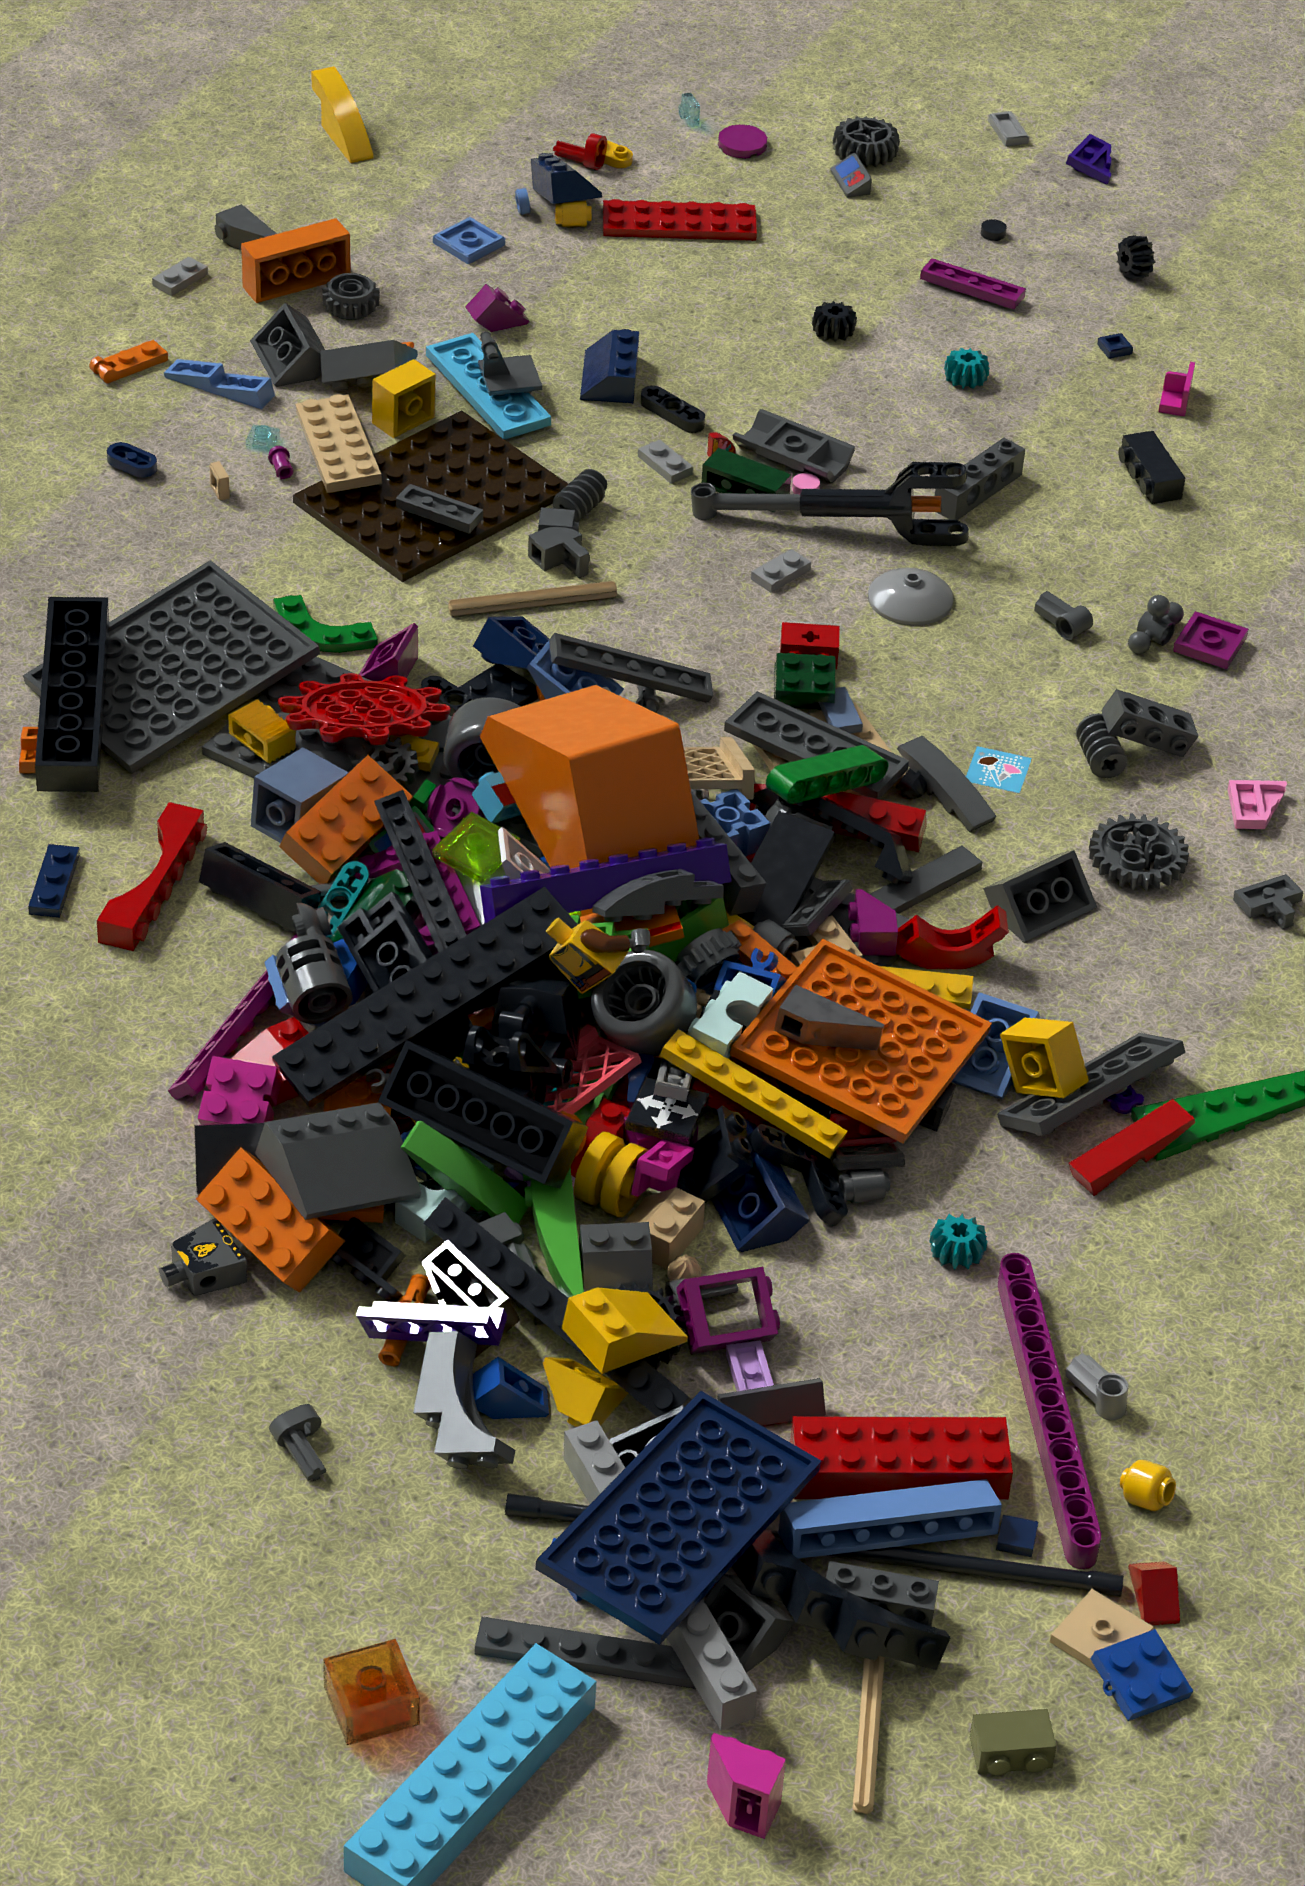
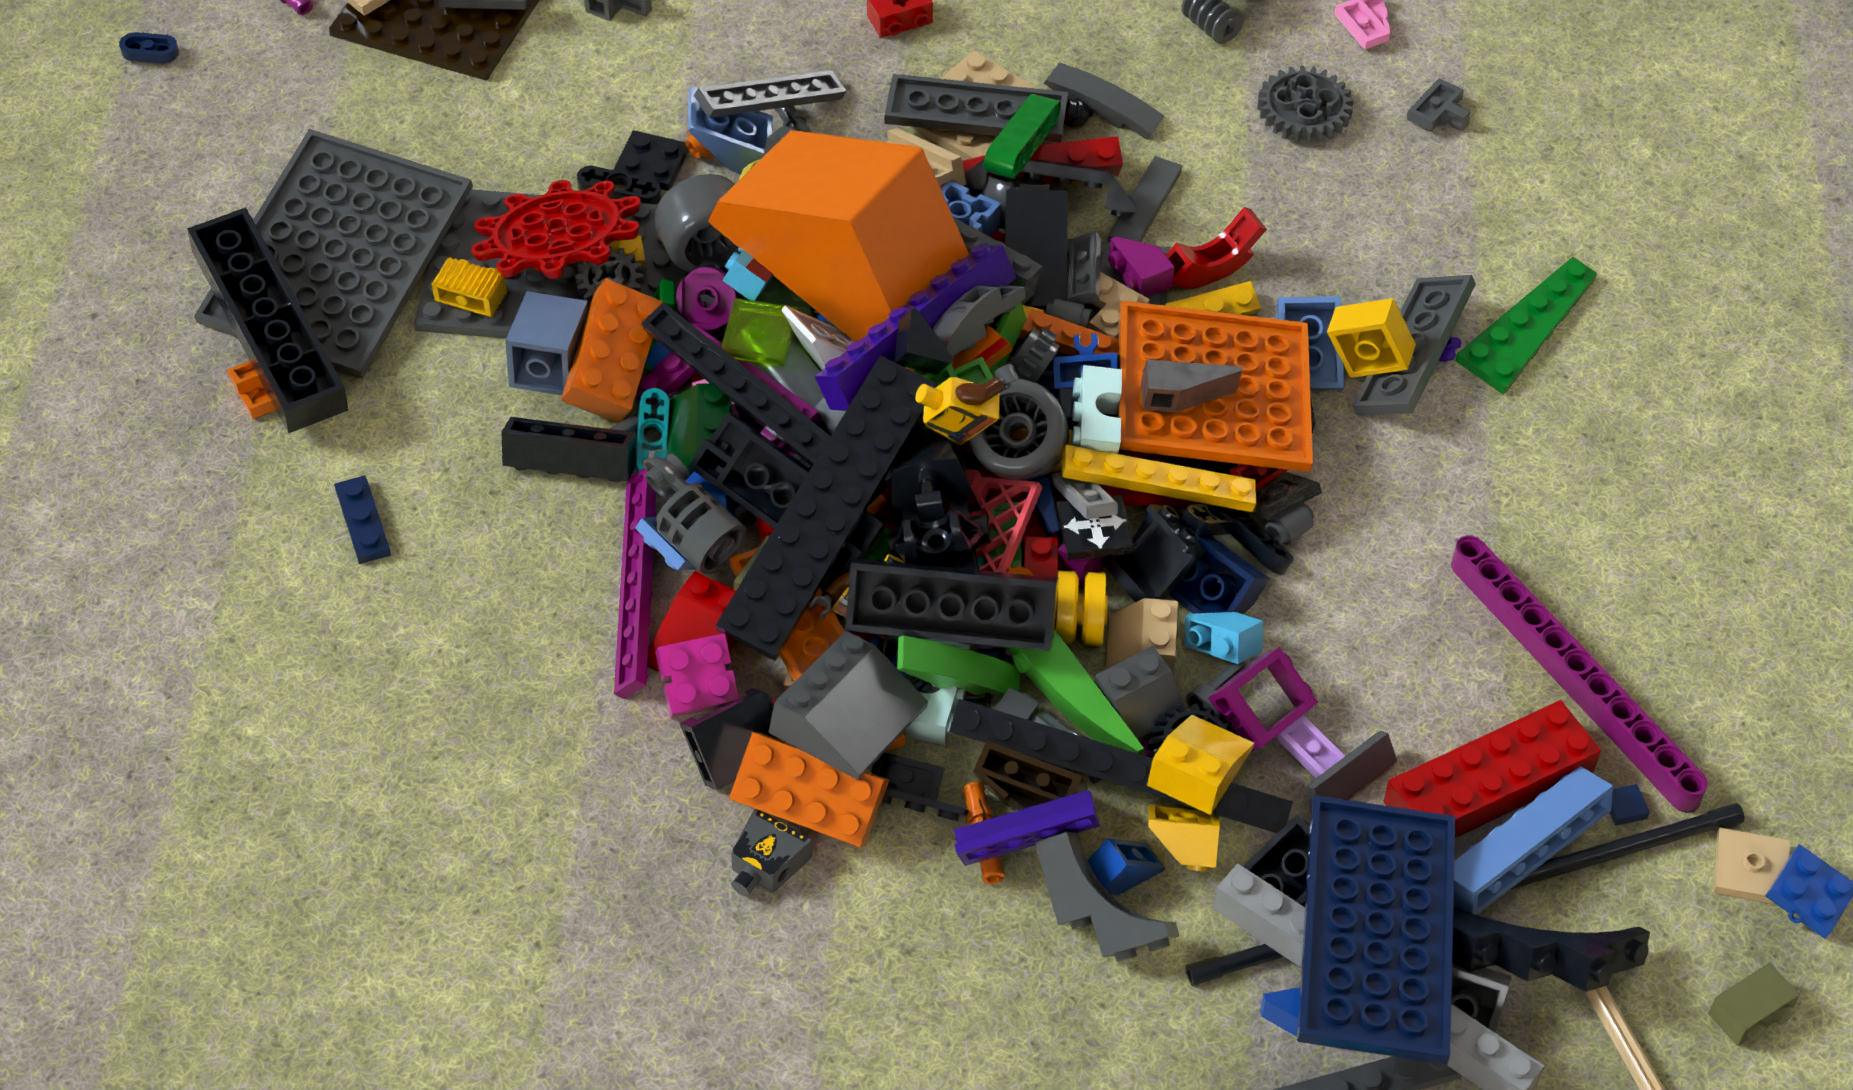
camera: 25 degrees left, 10 degrees up
red arch [97,802,208,951] -> none
tan tile [209,461,230,501] -> none
dark grey piece [269,1404,326,1481] -> none
green plate [273,595,378,653] -> none
magenta slope [359,623,418,681] -> none
tan axle [448,581,617,617] -> none
dark blue slope [473,616,550,669] -> none
dark pink panel [631,1138,695,1197] -> none
tan plate [667,1254,702,1281] -> none
dark green bracket [773,653,835,710] -> none
sand blue tile [818,687,863,734] -> none
dark grey brick [826,1561,939,1626] -> none
teal gear [929,1213,988,1270] -> none
medium azure sticker [966,746,1032,793] -> none
dark grey slope [983,850,1097,942] -> none
light grey piece [1066,1353,1128,1420] -> none
red slope [1069,1099,1196,1196] -> none
yellow head [1120,1460,1176,1511] -> none
red slope [1128,1561,1180,1626] -> none
none -> black slope [895,307,954,375]
none -> medium azure slope [1184,612,1263,664]

